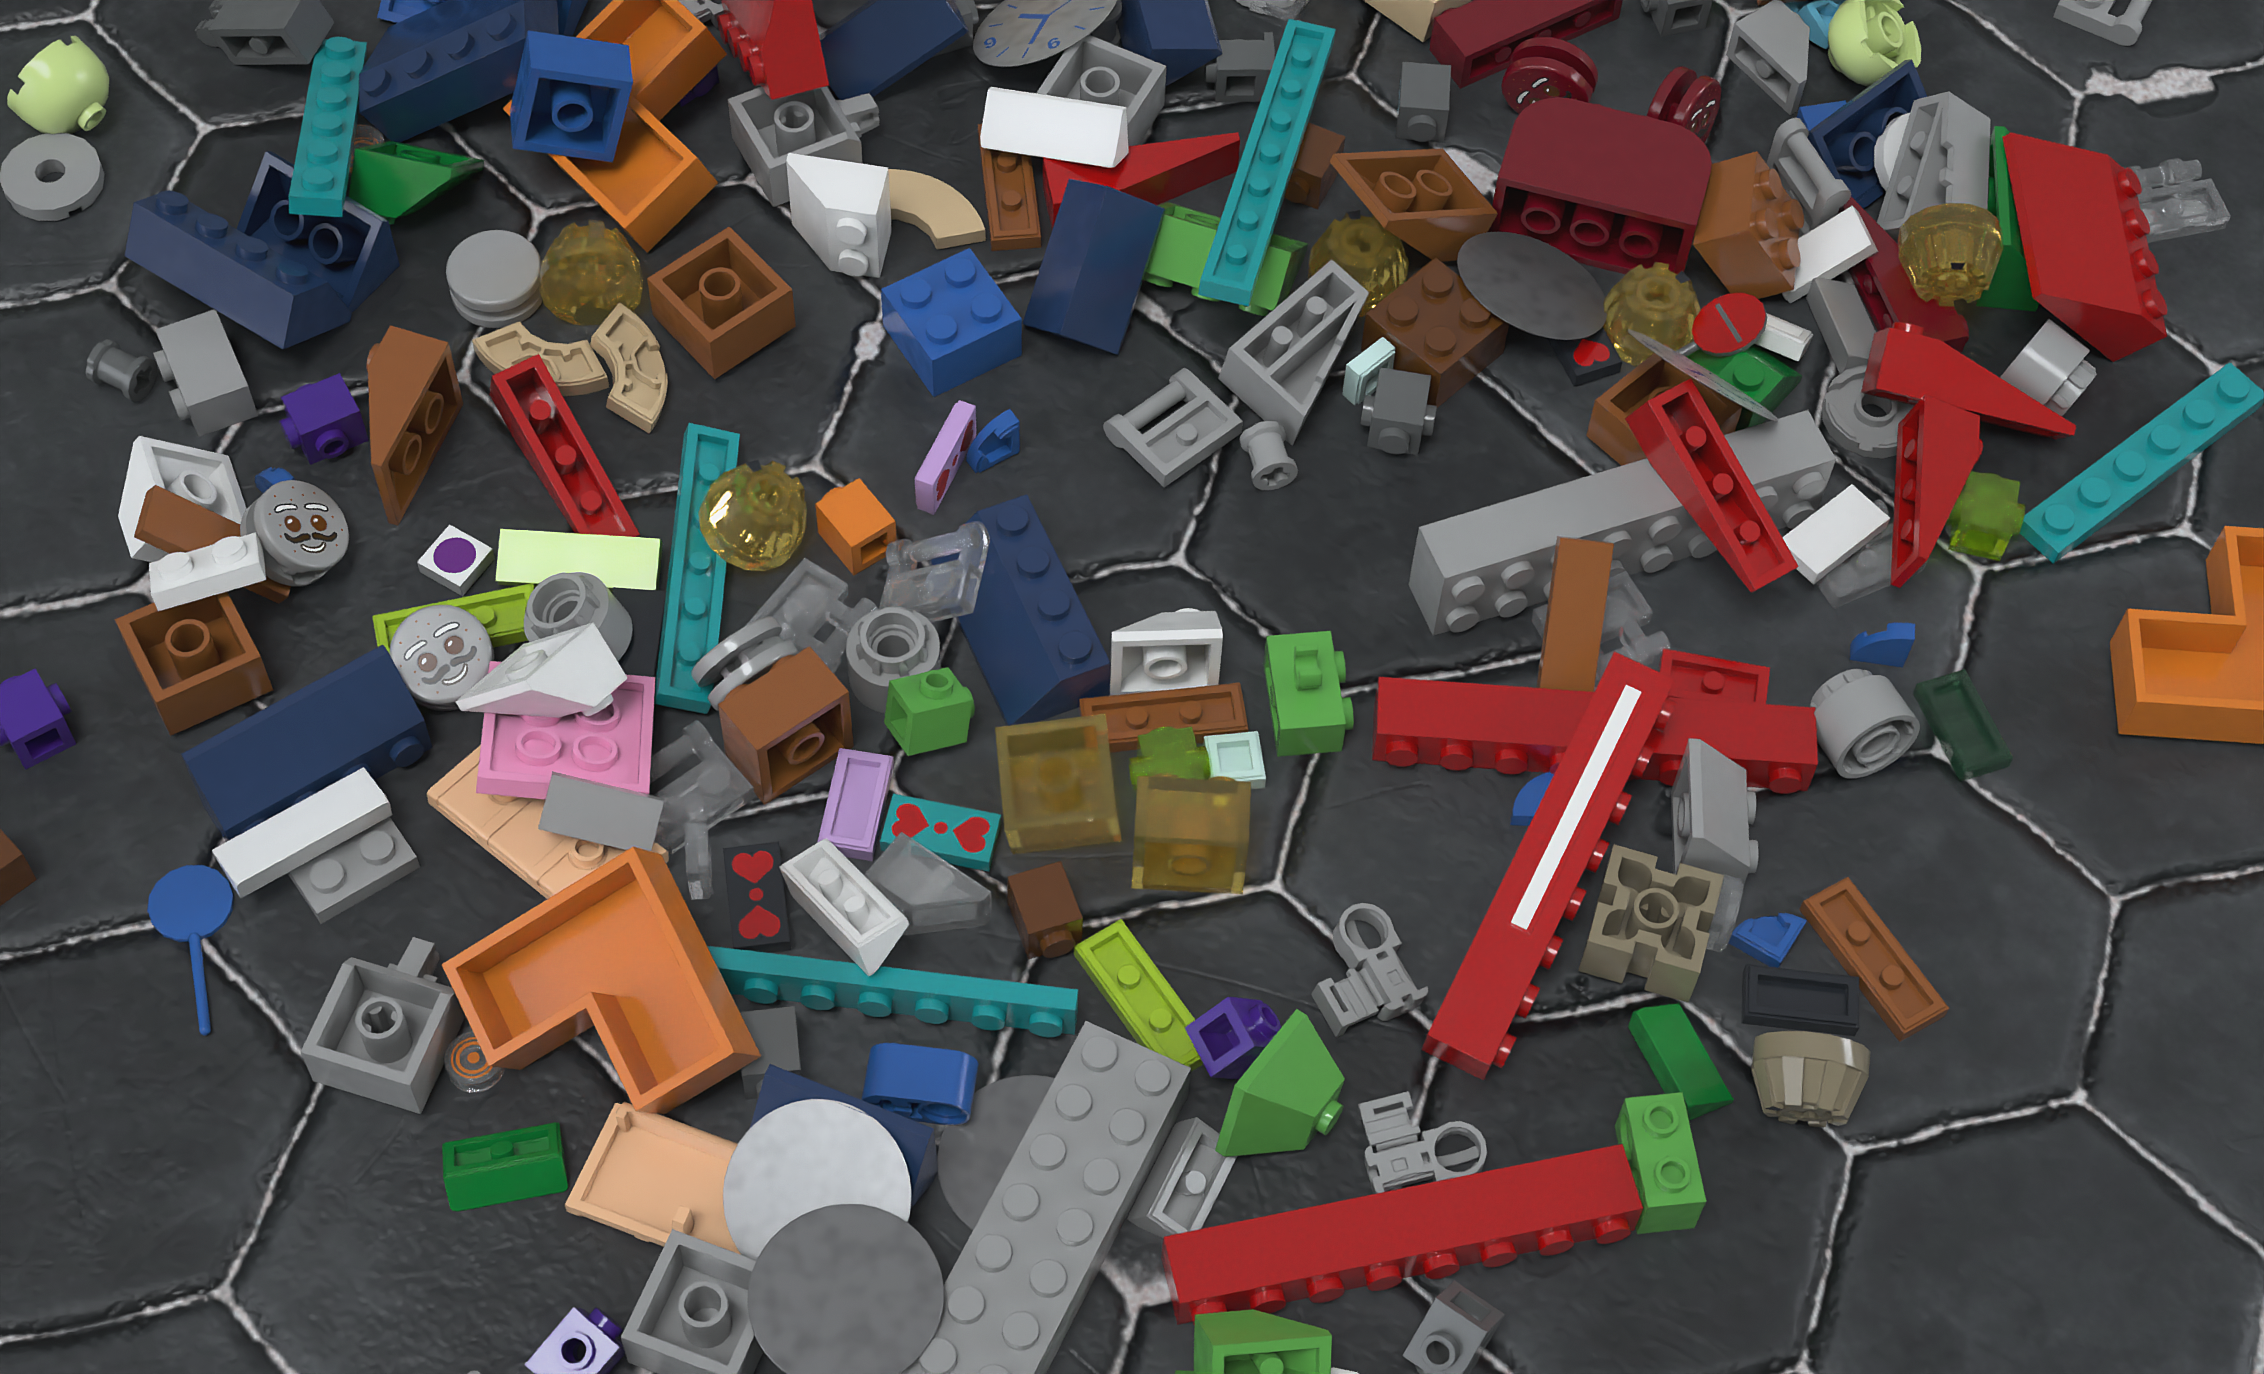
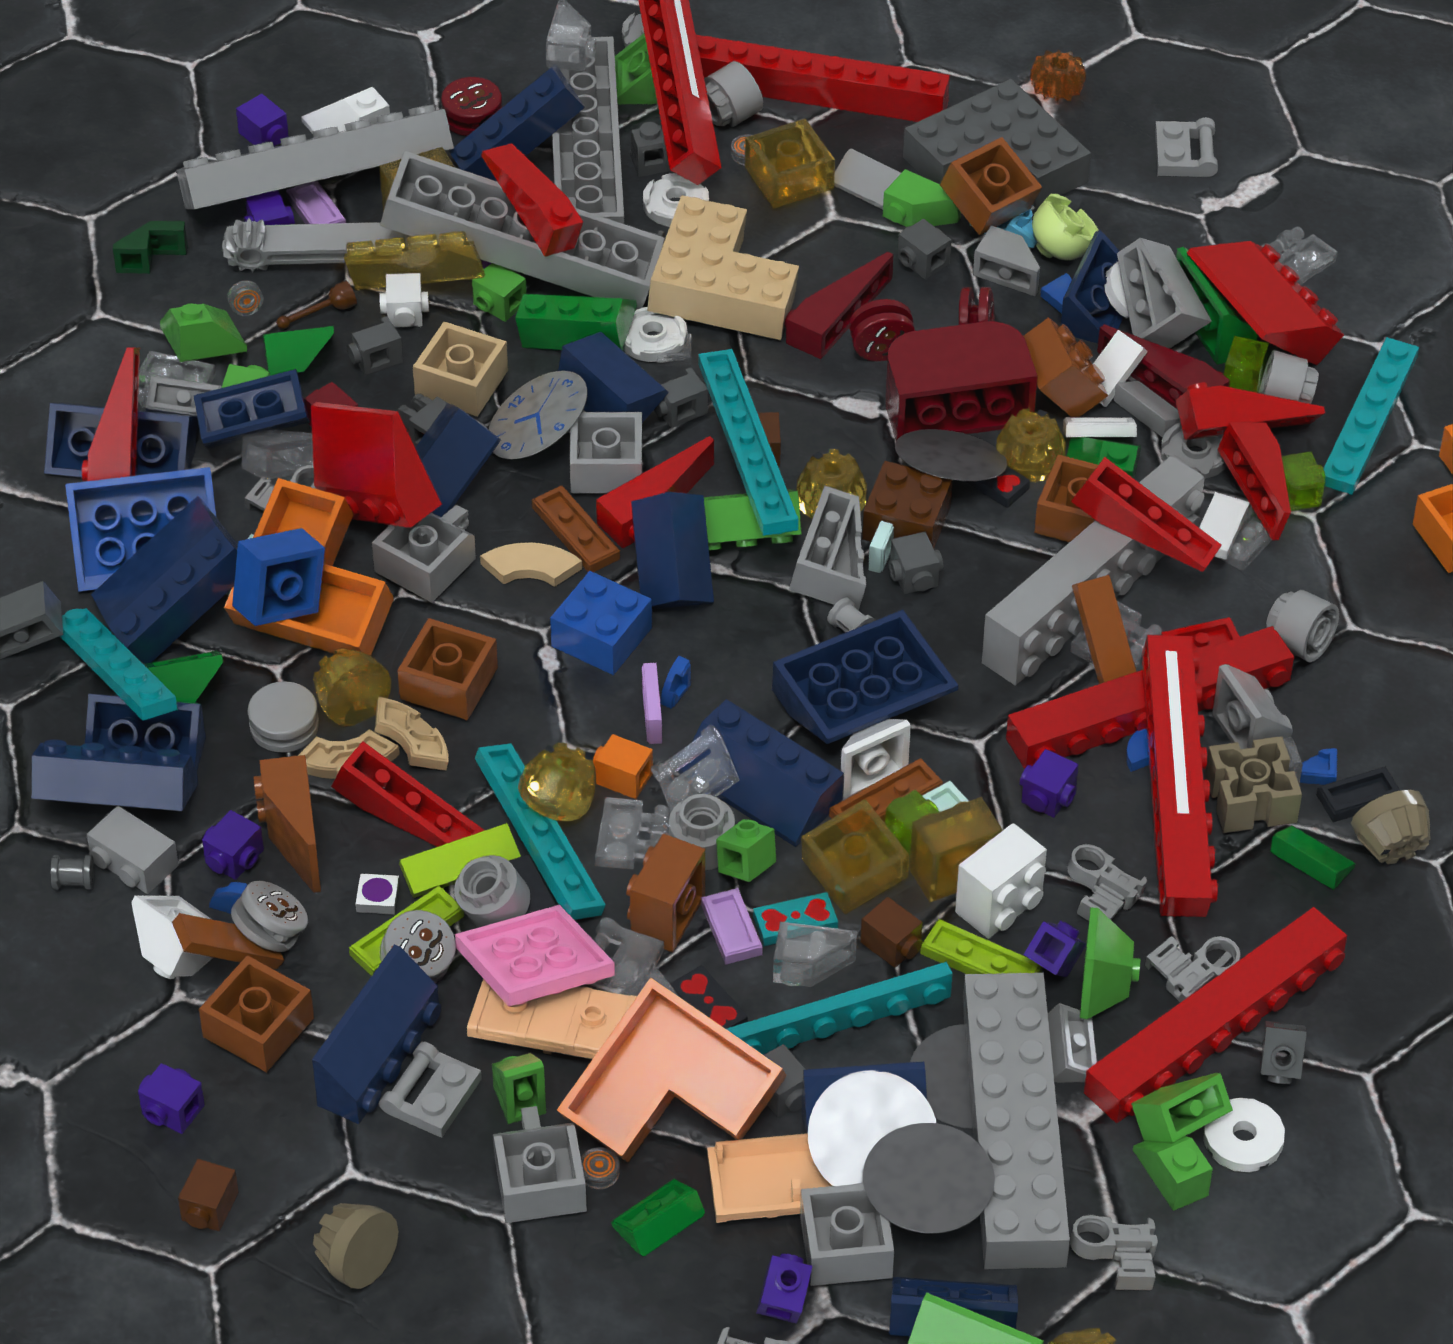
camera: 25 degrees left, 10 degrees down
blue piece [147,865,234,1036] -> none
white plate [149,532,266,611] -> none
white slope [212,767,392,899] -> none
white slope [455,622,627,718] -> none
light grey tile [538,771,664,851] -> none
light grey head [691,616,799,711] -> none
white slope [779,838,909,976] -> none
white slope [786,153,892,278] -> none
blue beam [861,1043,979,1125] -> none
white slope [980,87,1129,168] -> none
light grey plate [1103,368,1243,487] -> none
bright green brick [1263,631,1354,757] -> none
dark orange slope [1329,148,1498,262] -> none
dark grey brick [1395,62,1451,142] -> none
bright green brick [1615,1092,1706,1234] -> none
flat silver sticker [1627,329,1778,422] -> none
red piece [1676,293,1768,357] -> none
light grey plate [1766,118,1851,237] -> none
dark orange tile [1799,877,1949,1042] -> none
blue tile [1850,622,1915,668] -> none
clear yellow piece [1898,203,2003,306] -> none
clear green tile [1913,669,2014,782] -> none
none -> dark tan piece [313,1203,399,1289]
none -> bright green slope [492,1053,546,1124]
none -> dark blue slope [772,610,959,744]
none -> white brick [955,823,1047,939]
none -> dark purple brick [1019,749,1079,818]
none -> clear neon green brick [1224,336,1269,393]

